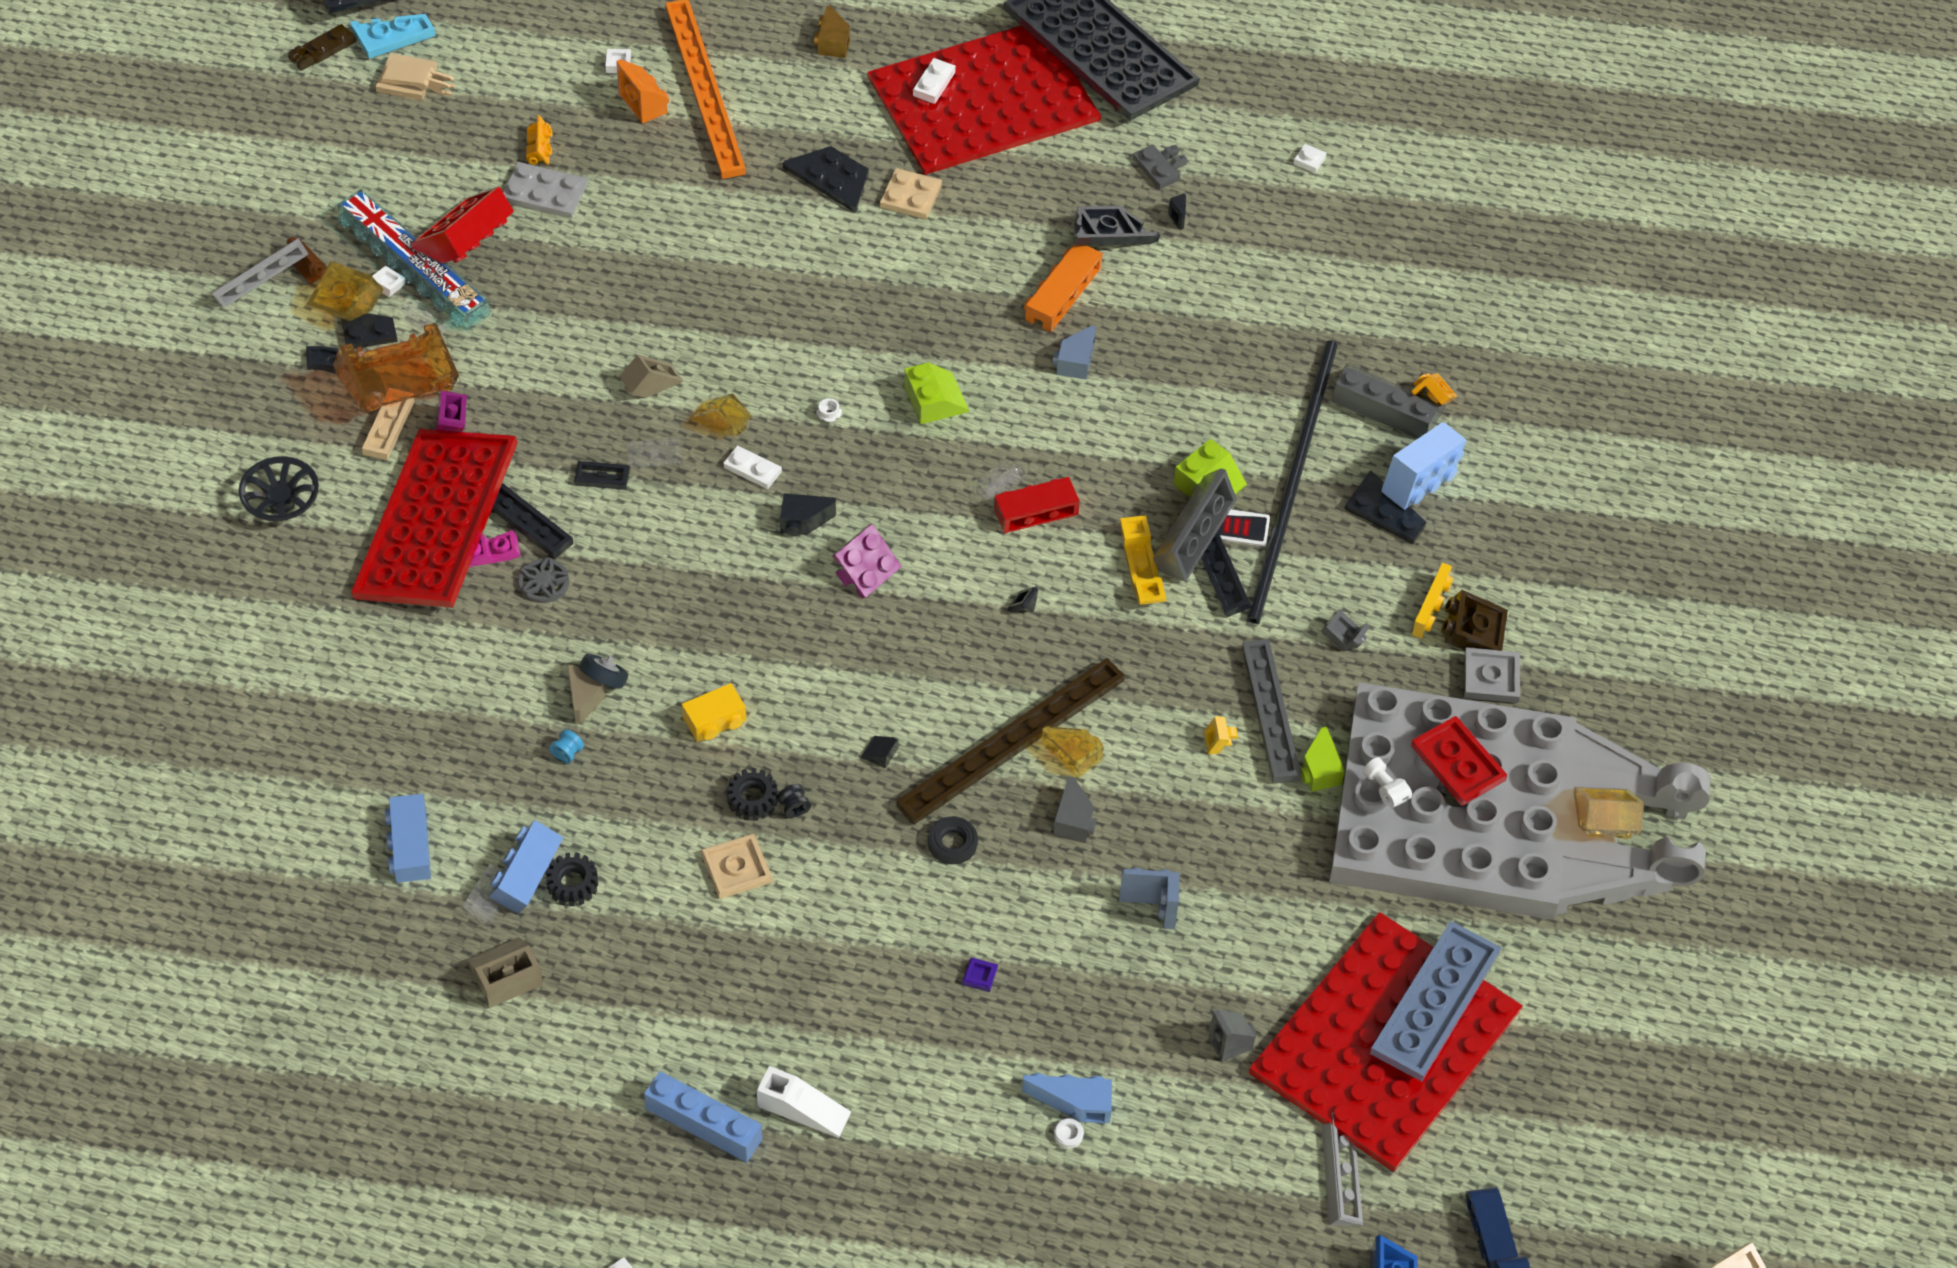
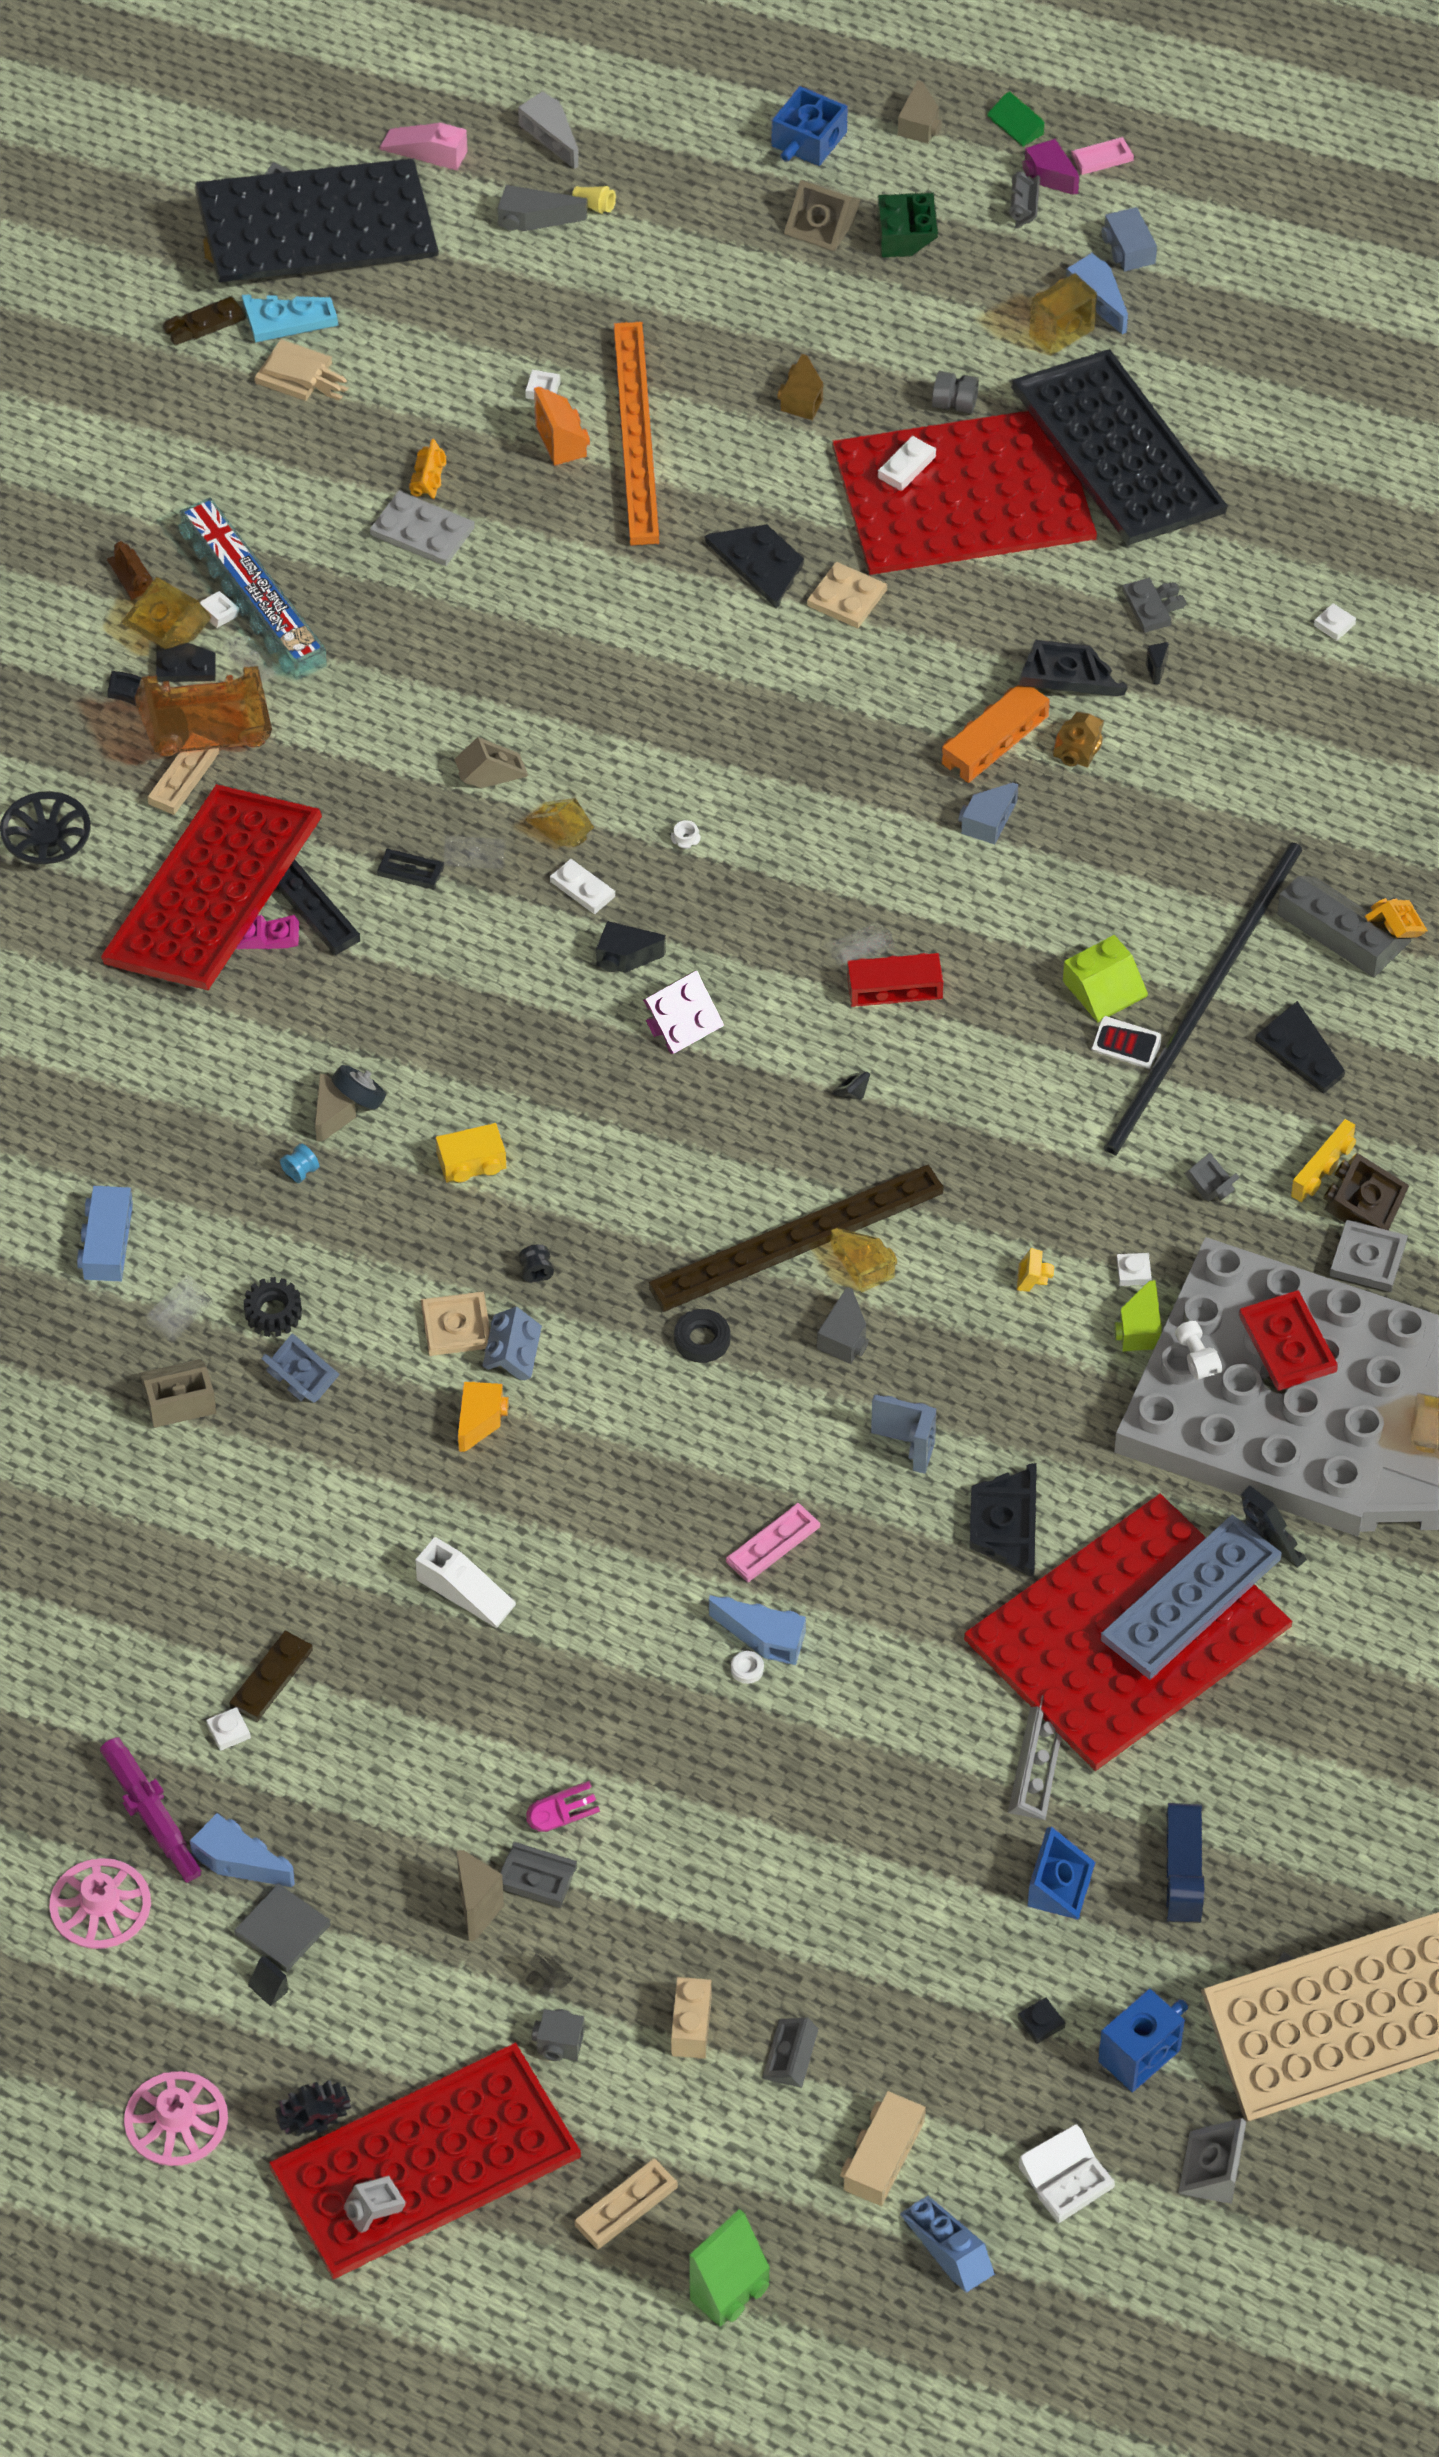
camera: 15 degrees right, 0 degrees up
light grey slope [212,239,308,308] -> none
red slope [410,186,514,264] -> none
magenta slope [435,390,467,432] -> none
medium blue brick [489,820,564,914] -> none
dark grey wheel [519,558,569,603] -> none
medium blue brick [644,1071,762,1163] -> none
black tyre [727,768,778,821] -> none
black slope [861,736,899,769] -> none
lime slope [904,362,969,424] -> none
dark purple tile [962,957,998,992] -> none
yellow slope [1120,515,1166,605] -> none
dark grey slope [1153,468,1237,582] -> none
black plate [1201,531,1251,617] -> none
dark grey slope [1209,1010,1256,1062] -> none
dark grey plate [1242,639,1301,783] -> none
light blue brick [1381,422,1466,510] -> none
none -> dark brown plate [229,1630,313,1722]
none -> sand blue bracket [261,1333,340,1403]
none -> light orange slope [458,1382,509,1452]
none -> sand blue bracket [483,1306,542,1380]
none -> bright pink tile [726,1503,820,1583]
none -> dark grey wheel [932,371,979,414]
none -> black wing [969,1463,1037,1576]
none -> pearl gold hand [1053,712,1104,768]
none -> white plate [1117,1253,1152,1286]
none -> black wing [1241,1485,1307,1568]

